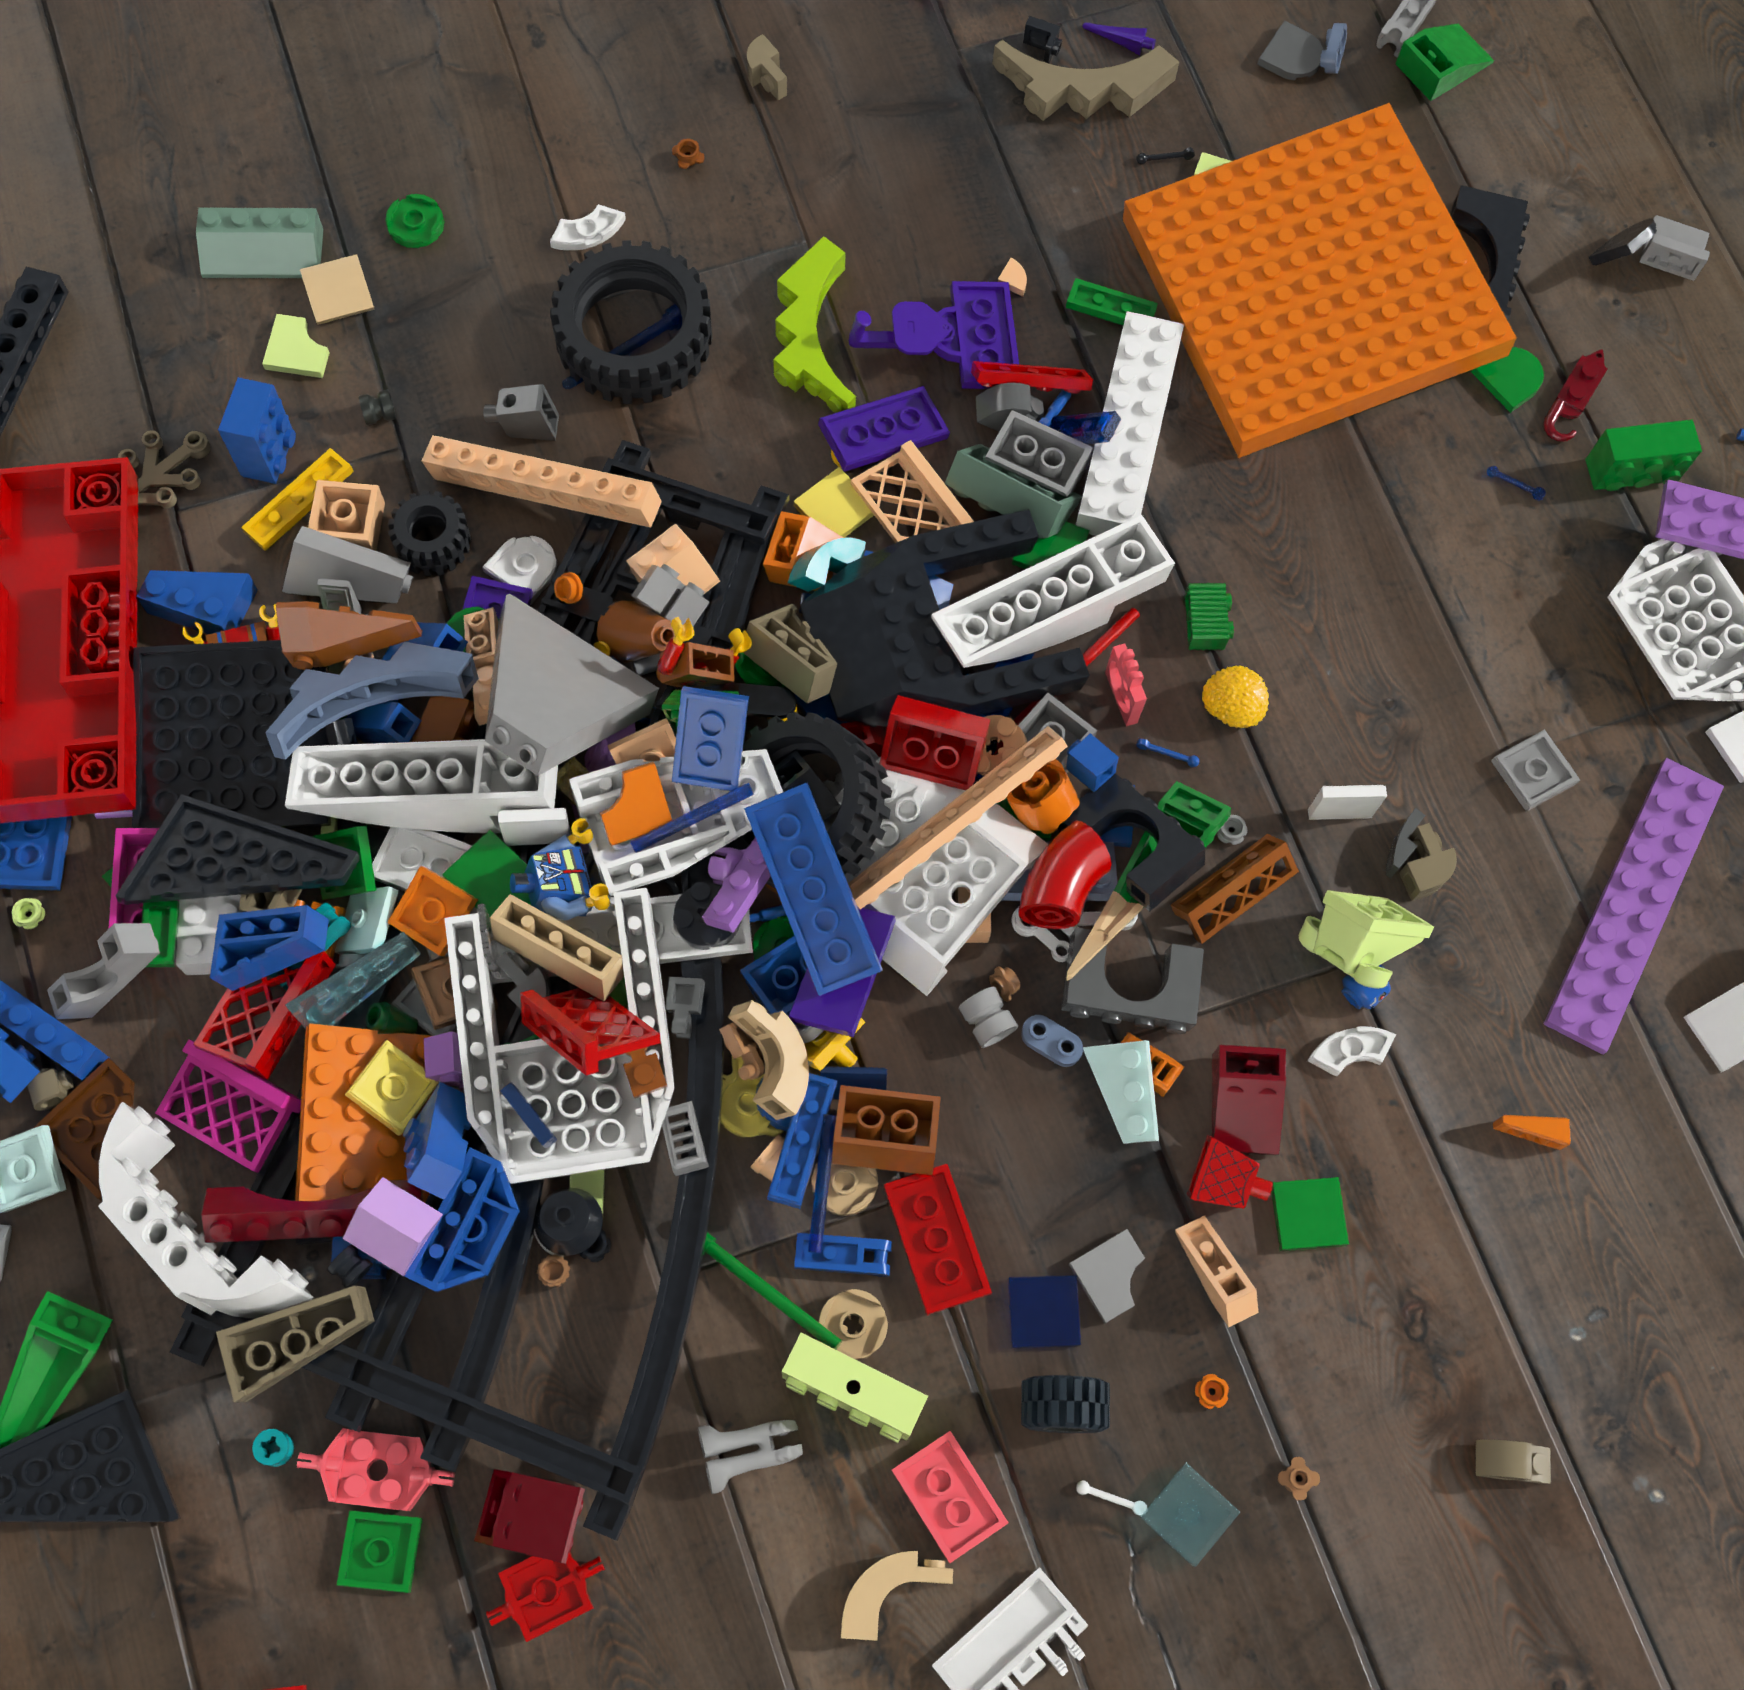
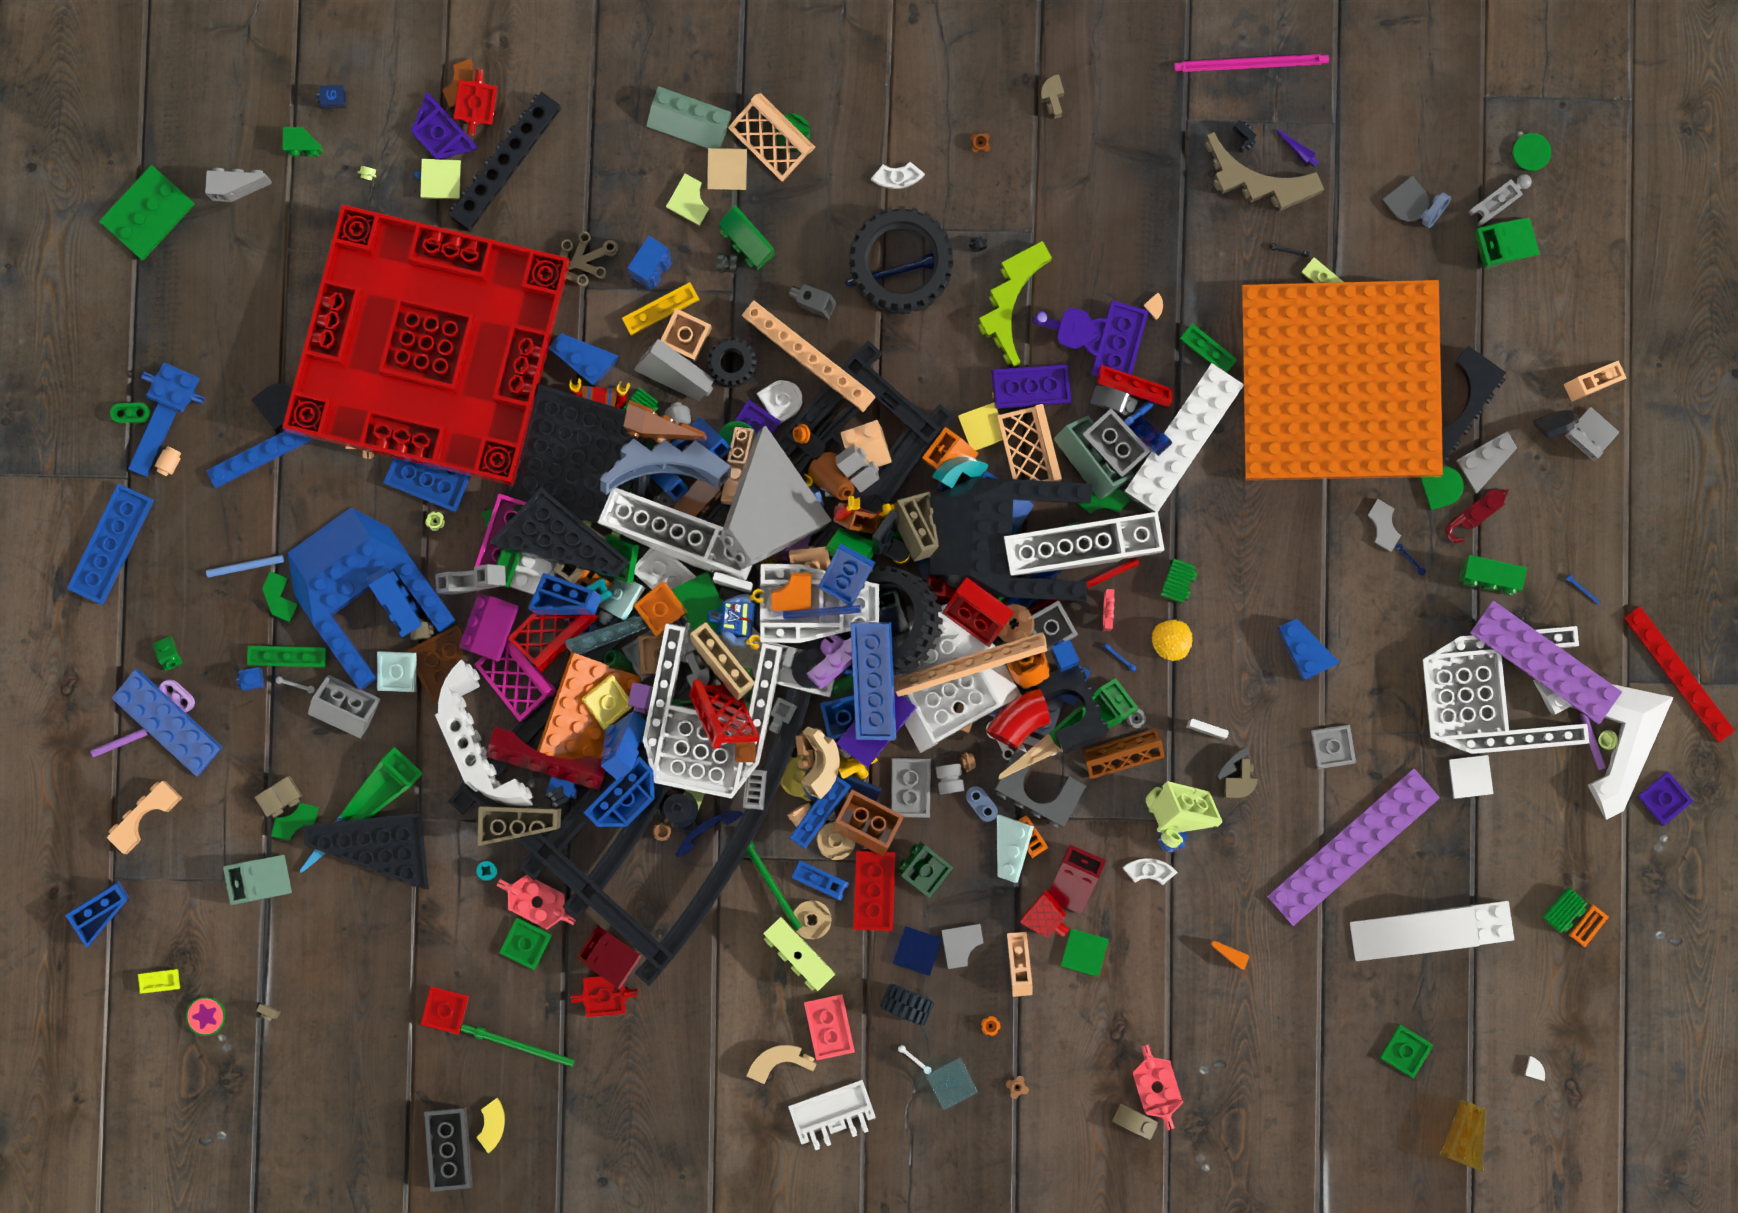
camera: 25 degrees right, 15 degrees up
light grey slope [317,578,362,614] -> none
lavender slope [343,1177,443,1276] -> none
dark blue tile [500,1082,558,1149] -> none
light grey piece [698,1420,803,1494] -> none
clear blue bar [808,1114,837,1253] -> none
none -> magenta slope [459,593,519,661]
none -> clear blue slope [676,811,743,858]
none -> green slope [719,205,775,270]
none -> light nougat fence [728,94,815,181]
none -> light grey plate [781,646,797,669]
none -> black tile [872,509,898,555]
none -> light grey tile [891,758,931,818]
none -> dark green plate [897,841,954,898]
none -> black plate [969,236,987,252]
none -> coral plate [1132,1044,1183,1130]
none -> blue wedge [1277,619,1340,681]
none -> light grey tile [1367,499,1401,552]
none -> light grey wing [1456,431,1517,494]
none -> light nougat slope [1564,361,1626,402]

